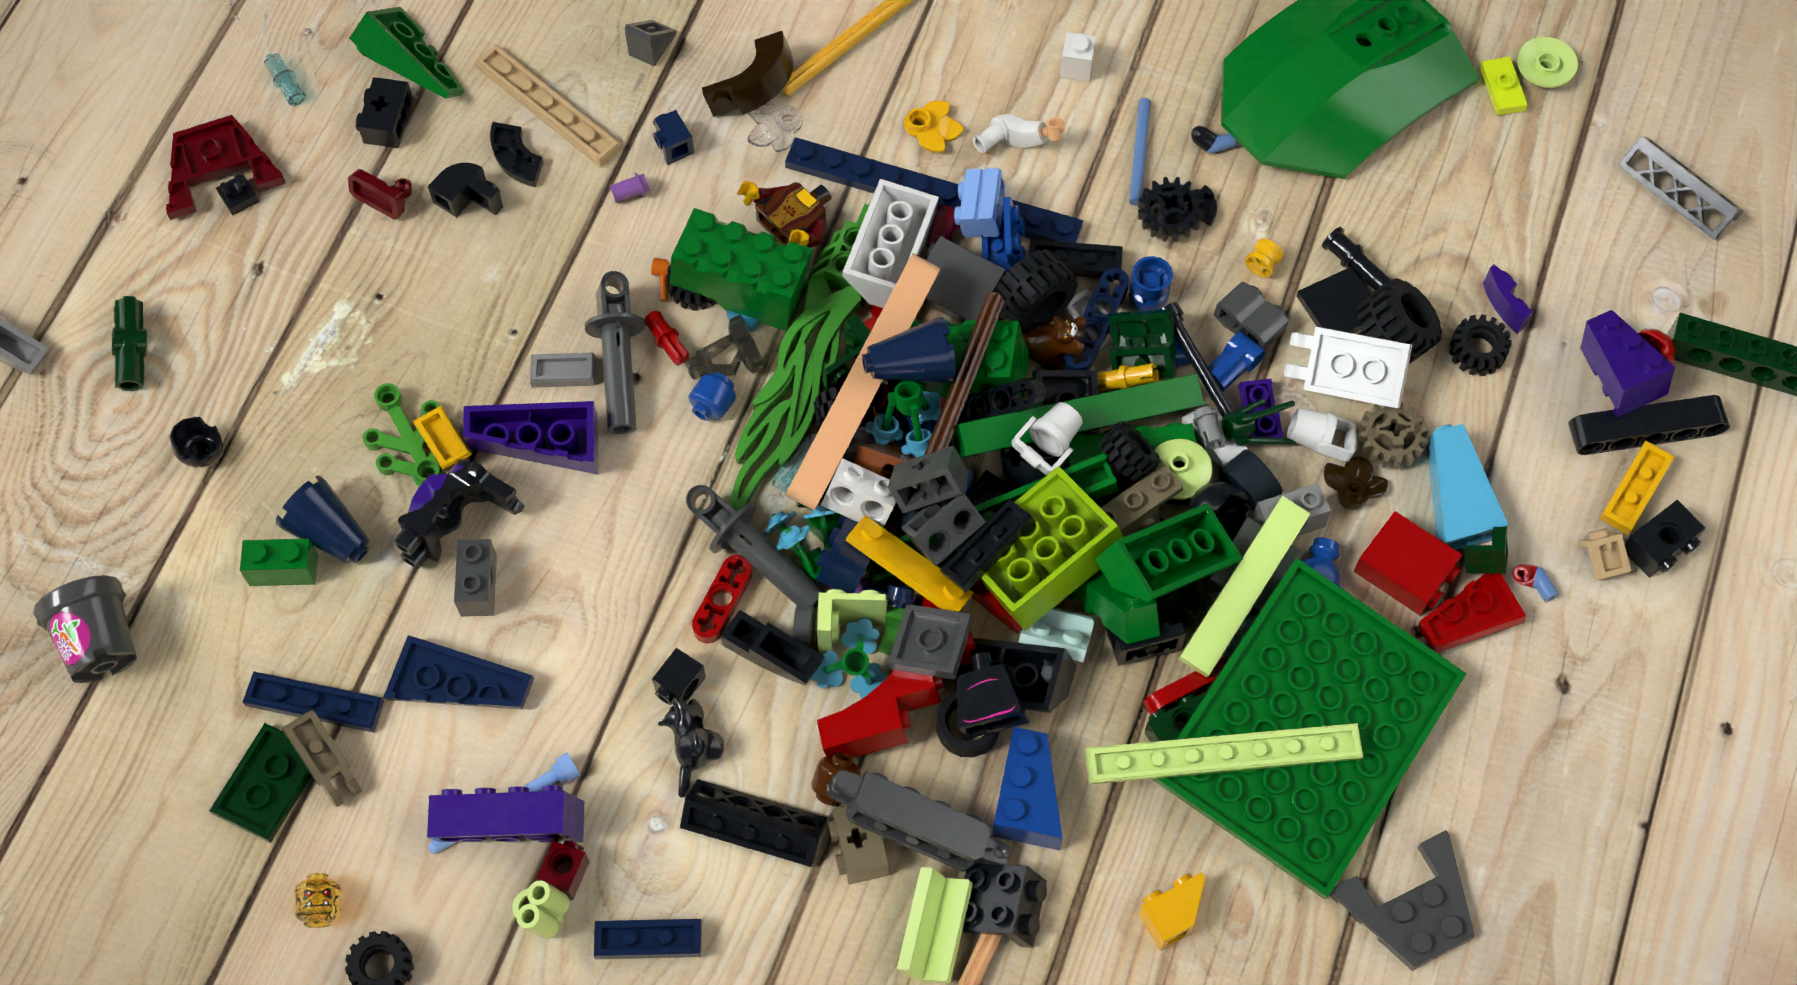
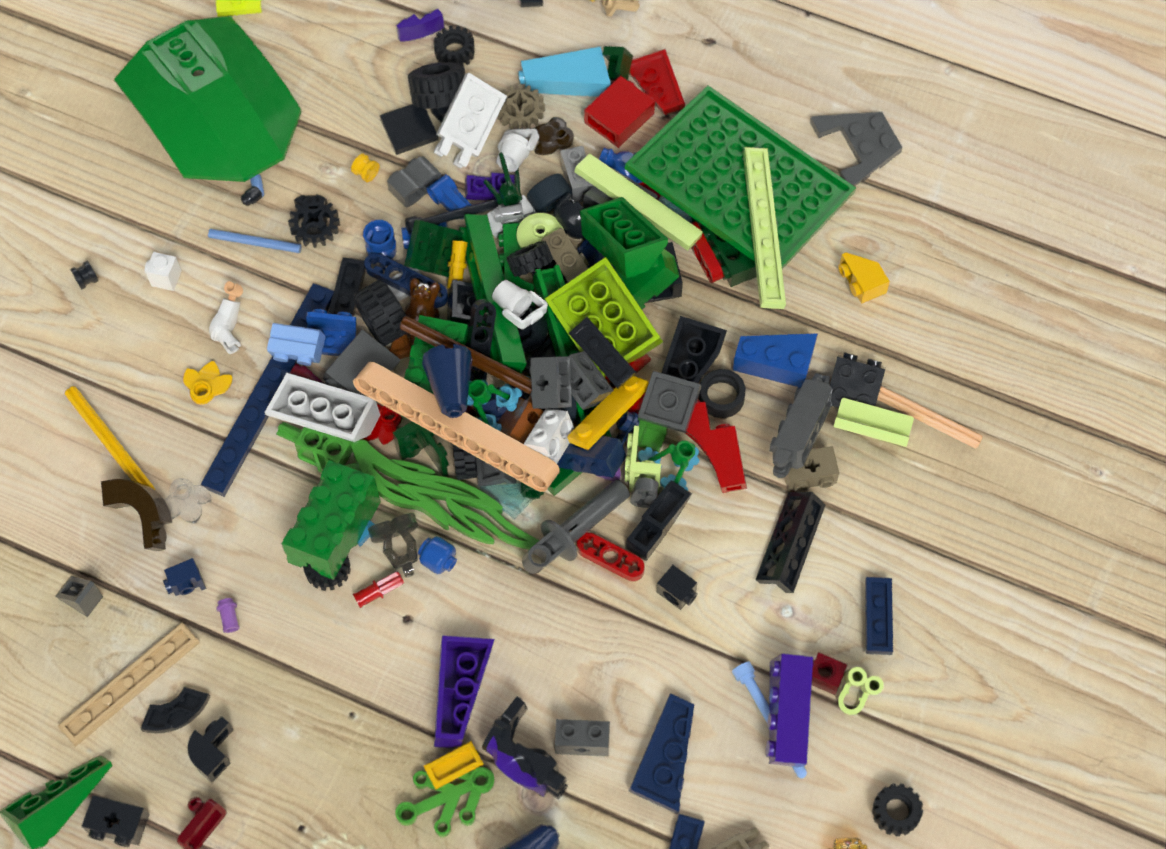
camera: 85 degrees left, 0 degrees up
light grey tile [530,353,595,388] -> none
dark grey piece [585,271,645,434] -> none
orange hand [651,258,670,302] -> none
black animal [658,695,724,798] -> none
torso [737,181,832,248] -> none
plant [763,502,837,580] -> none
reddish brown head [811,752,861,806] -> none
black torso [957,652,1030,739] -> none
light aqua bracket [1019,607,1095,662] -> none
black pin [1321,226,1391,291] -> none
arm [1512,564,1559,602] -> none

